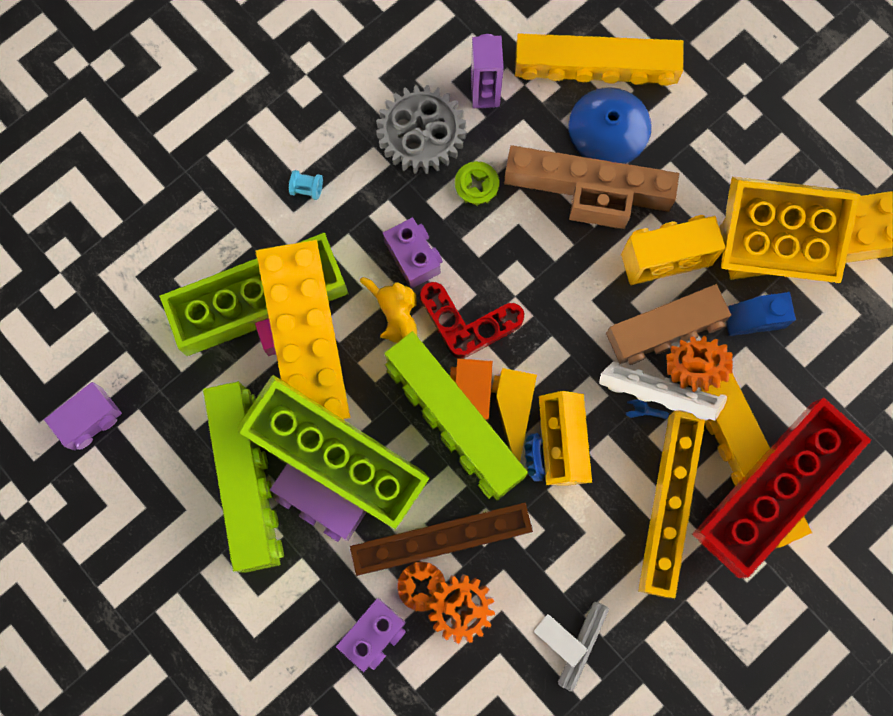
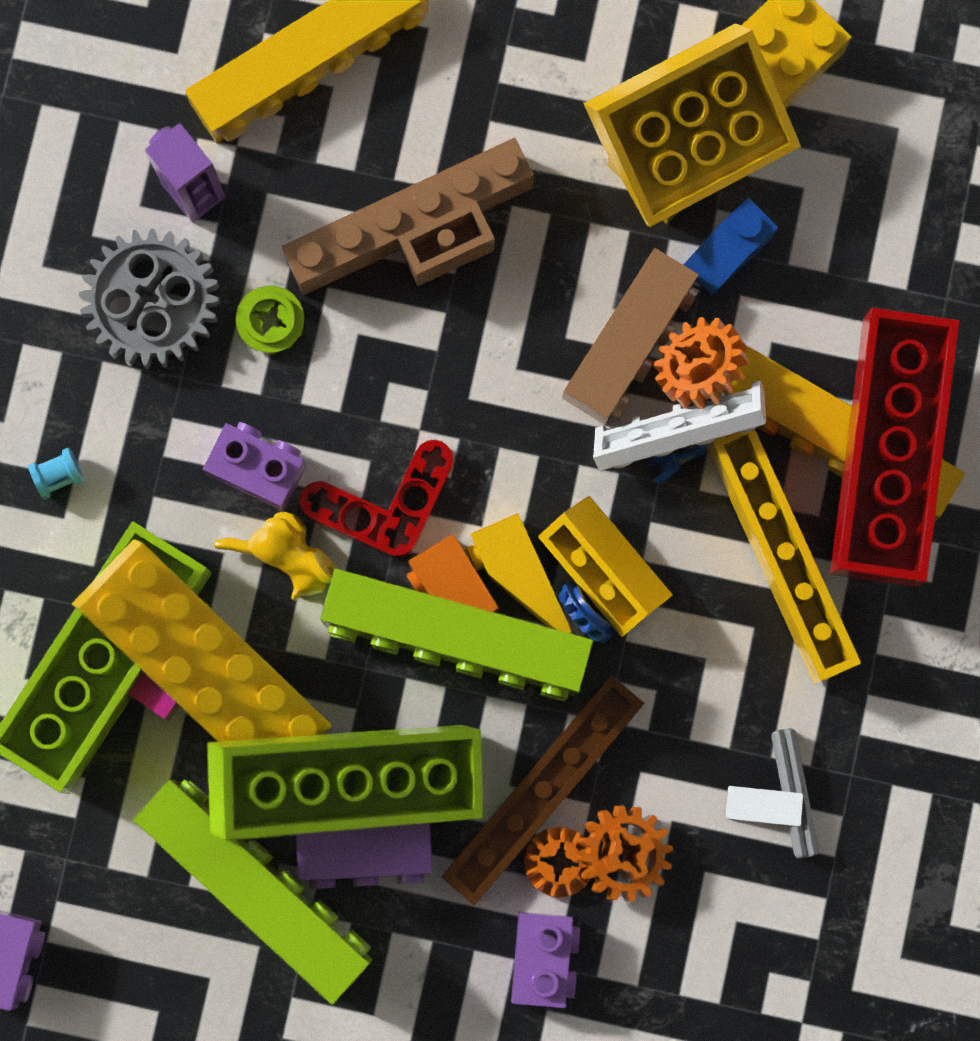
camera: 40 degrees left, 5 degrees up
blue dish [568,87,651,164] -> none
yellow brick [621,215,726,285] -> none

